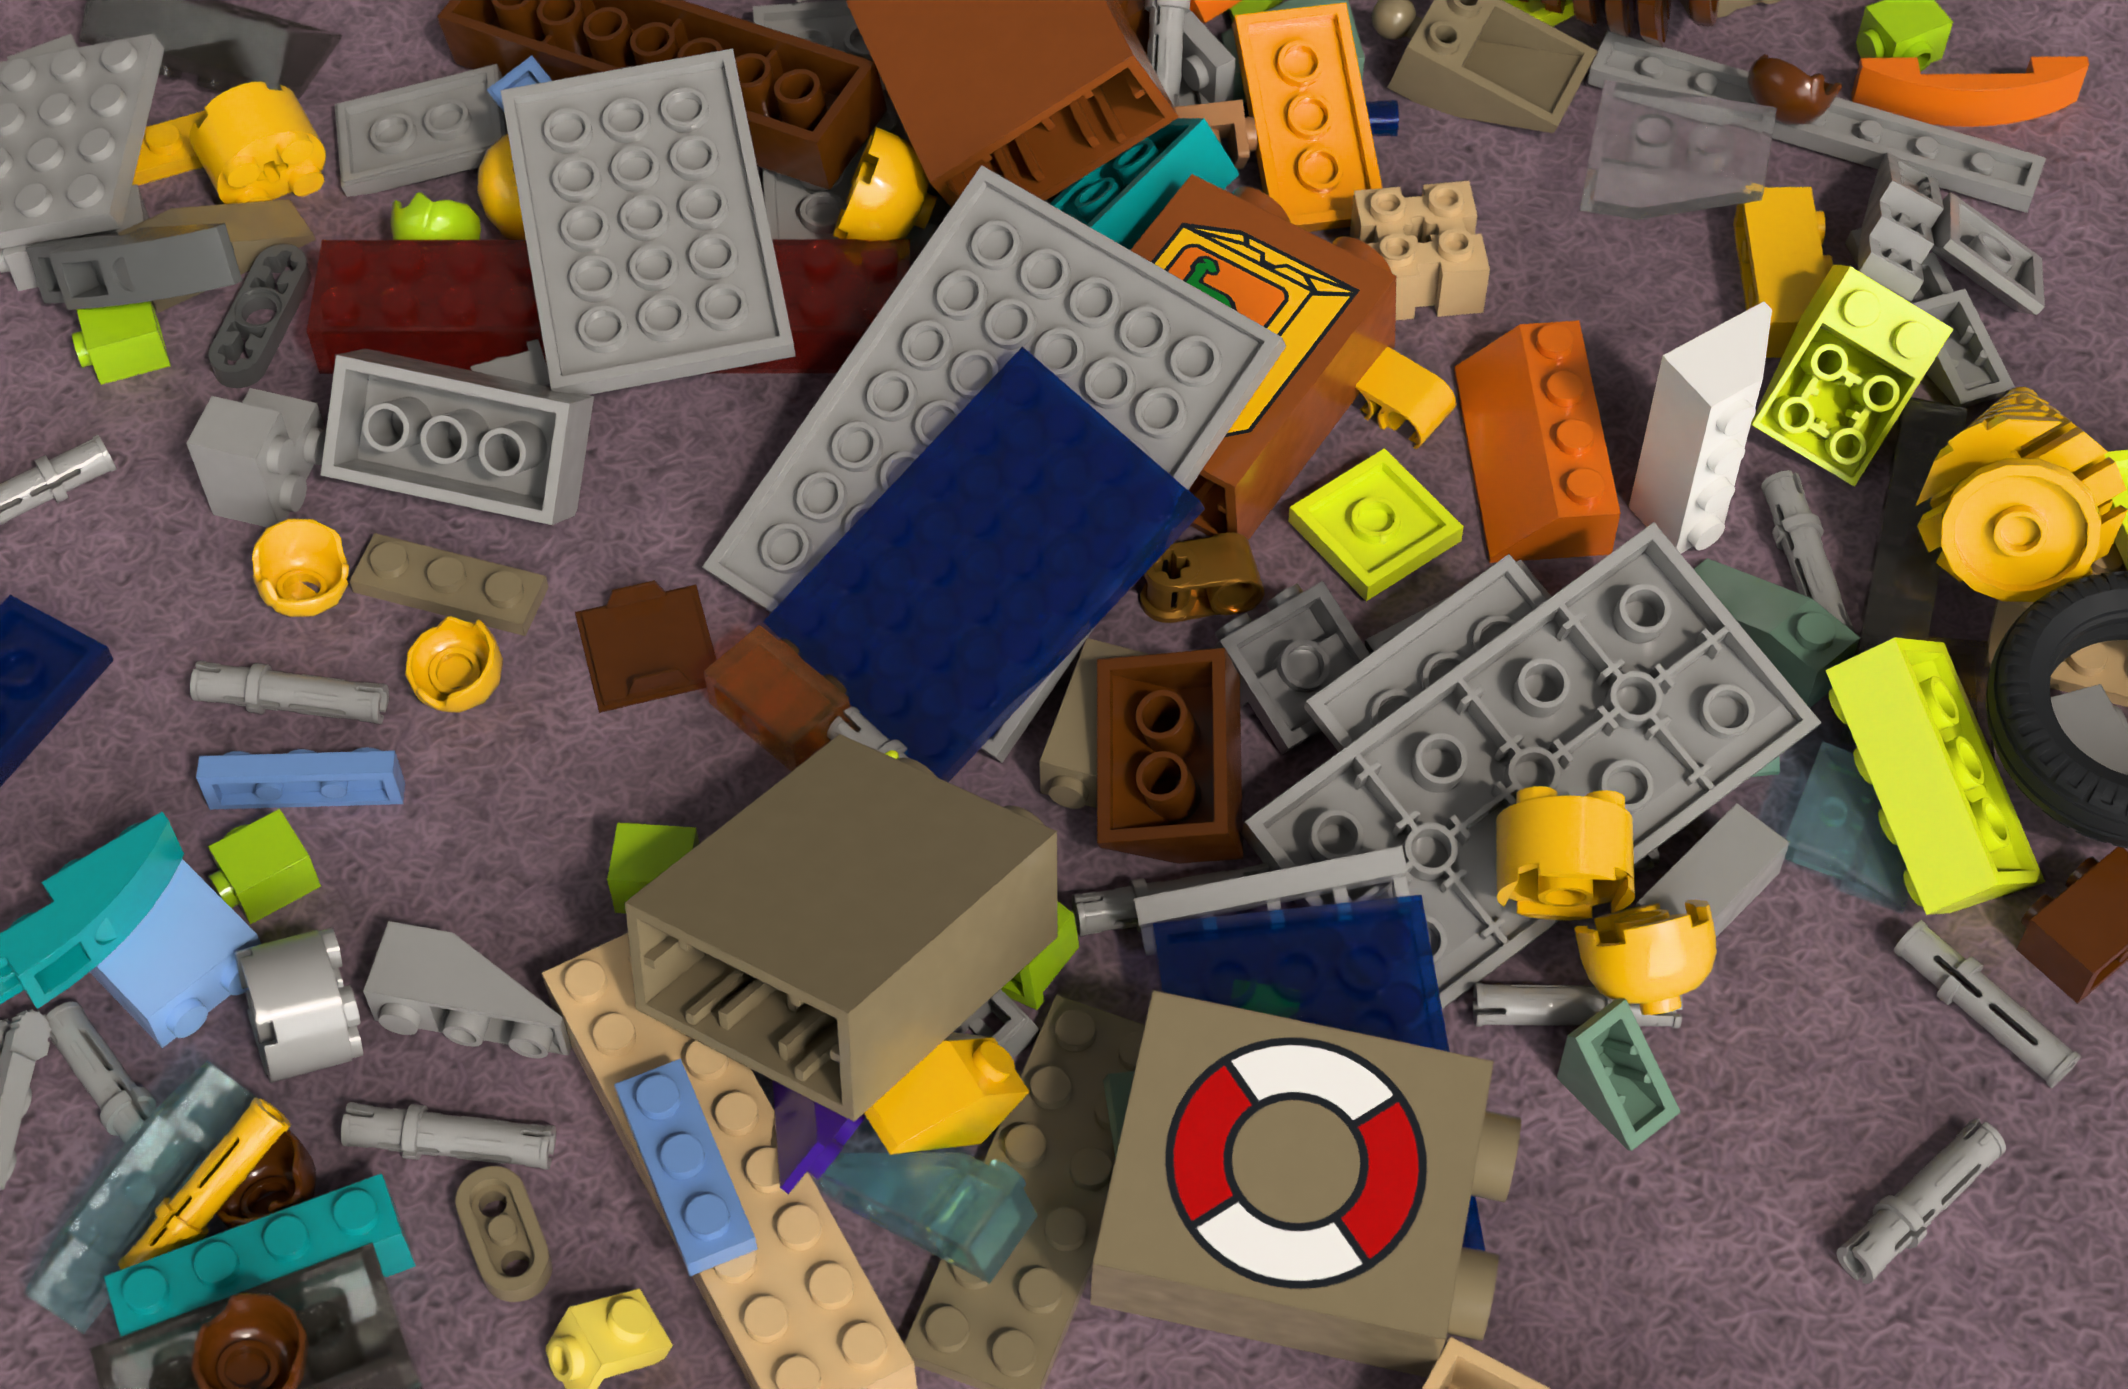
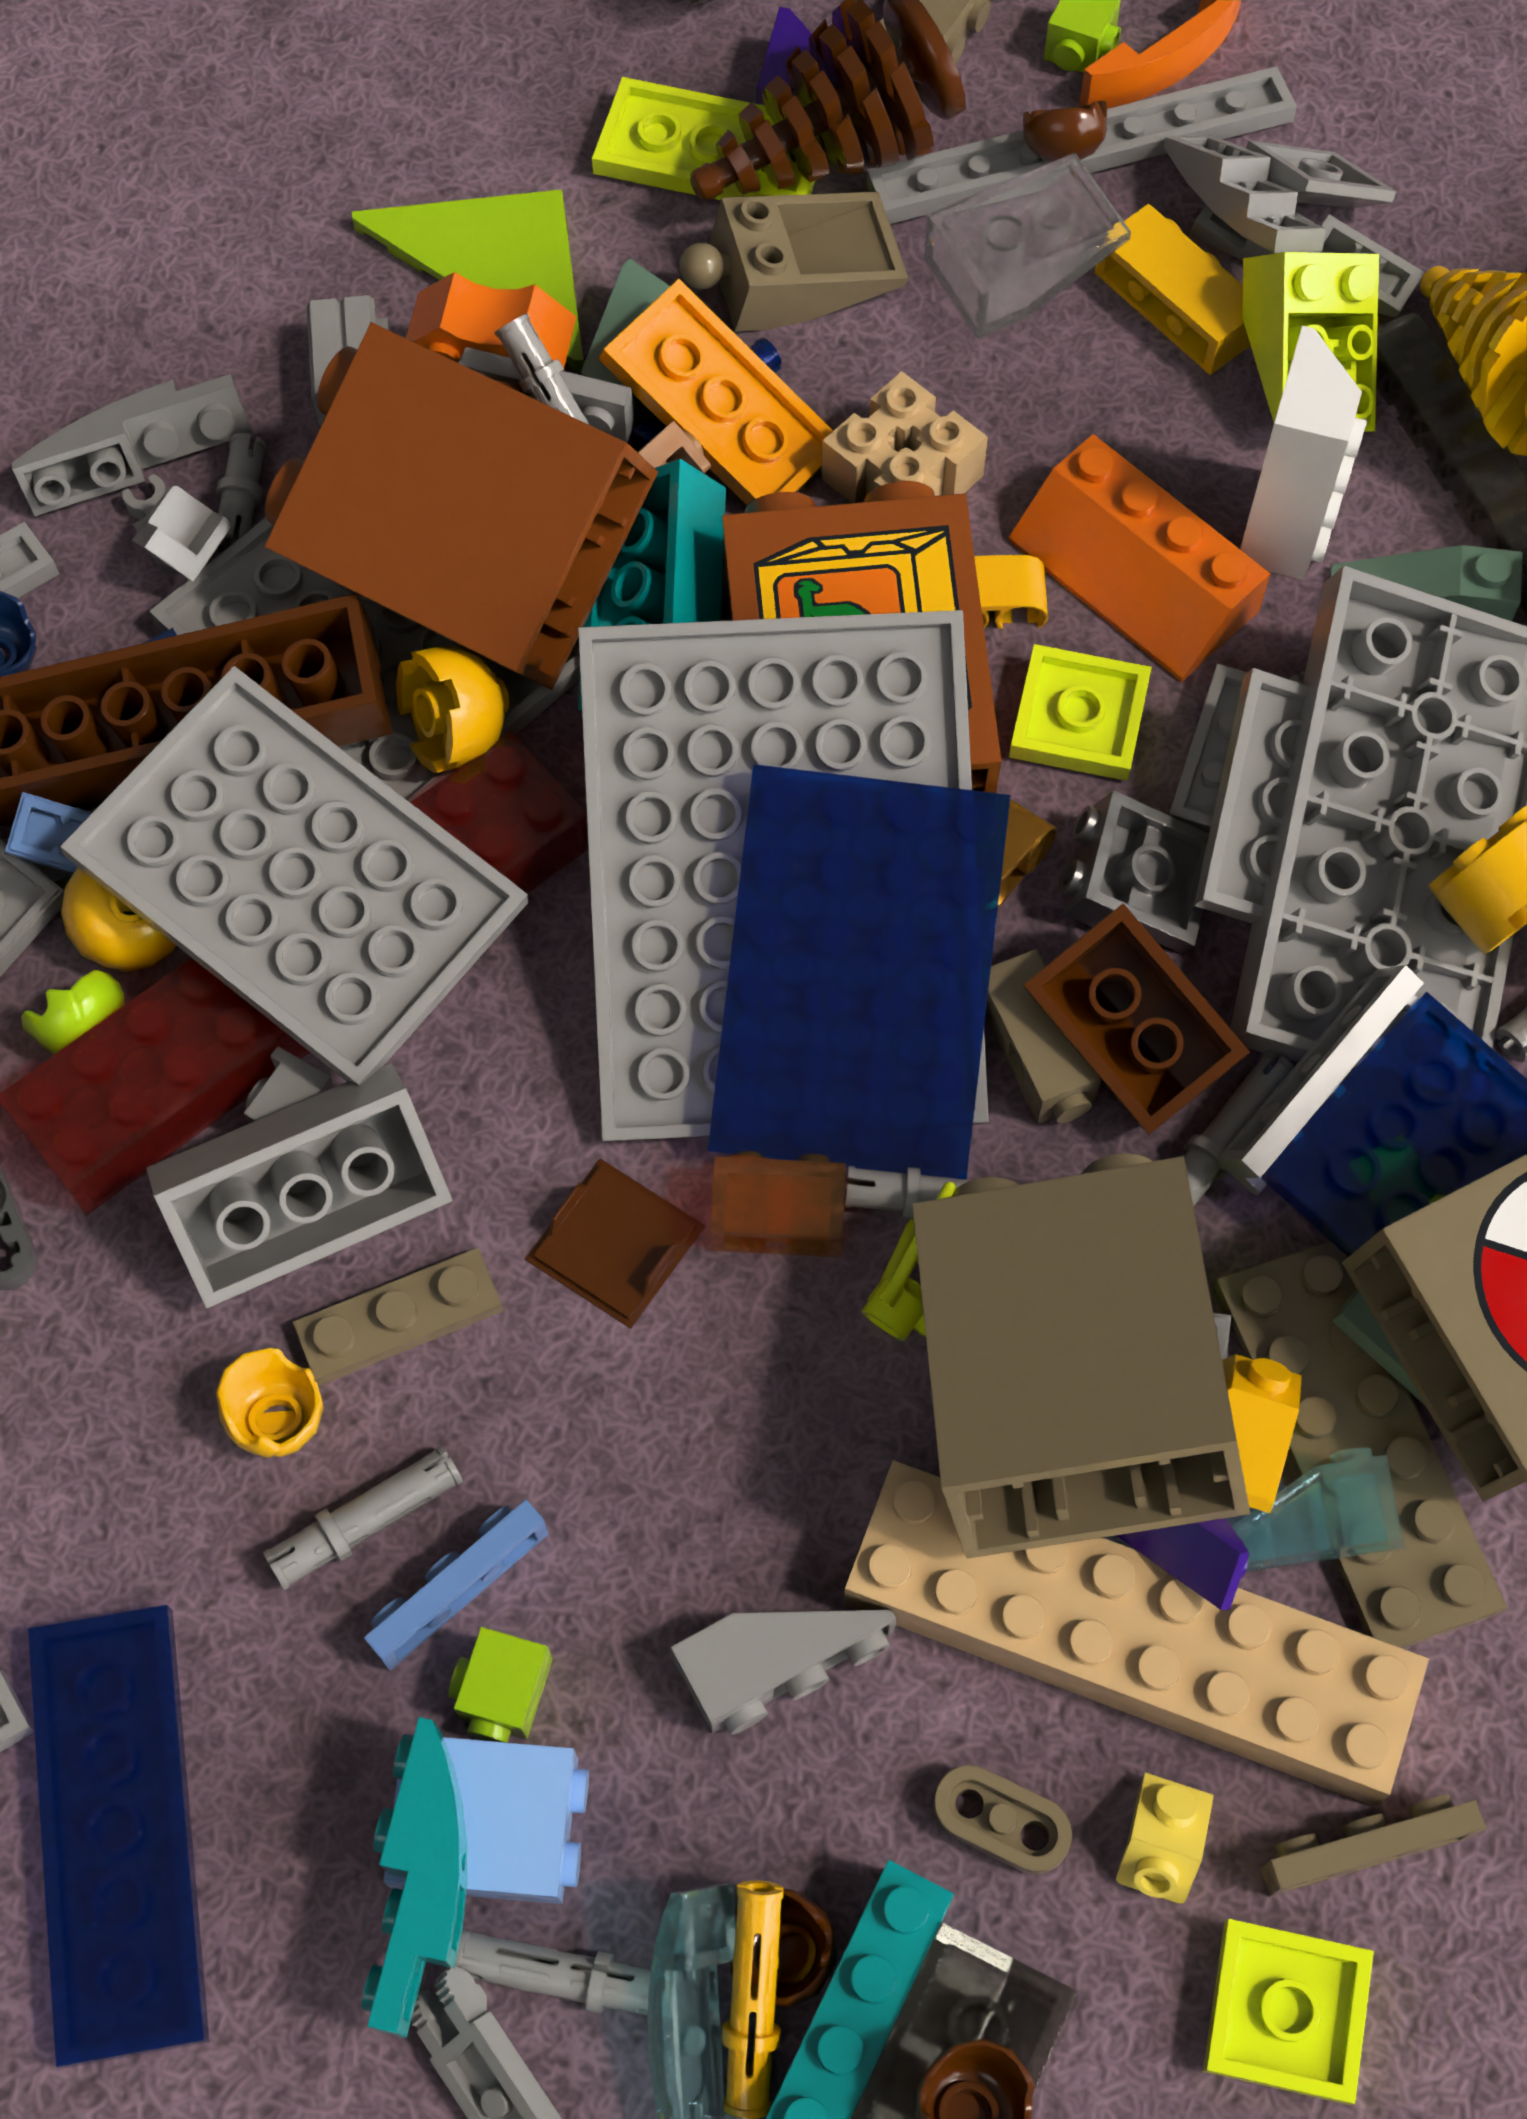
camera: 40 degrees left, 10 degrees up
light grey brick [186,388,326,527] -> none
light grey brick [235,928,363,1083] -> none
light grey pin [341,1102,556,1170] -> none
yellow hair [405,616,503,713] -> none
lime brick [607,822,699,914] -> none
medium blue plate [614,1059,758,1276] -> none
light grey pin [1761,470,1854,632] -> none

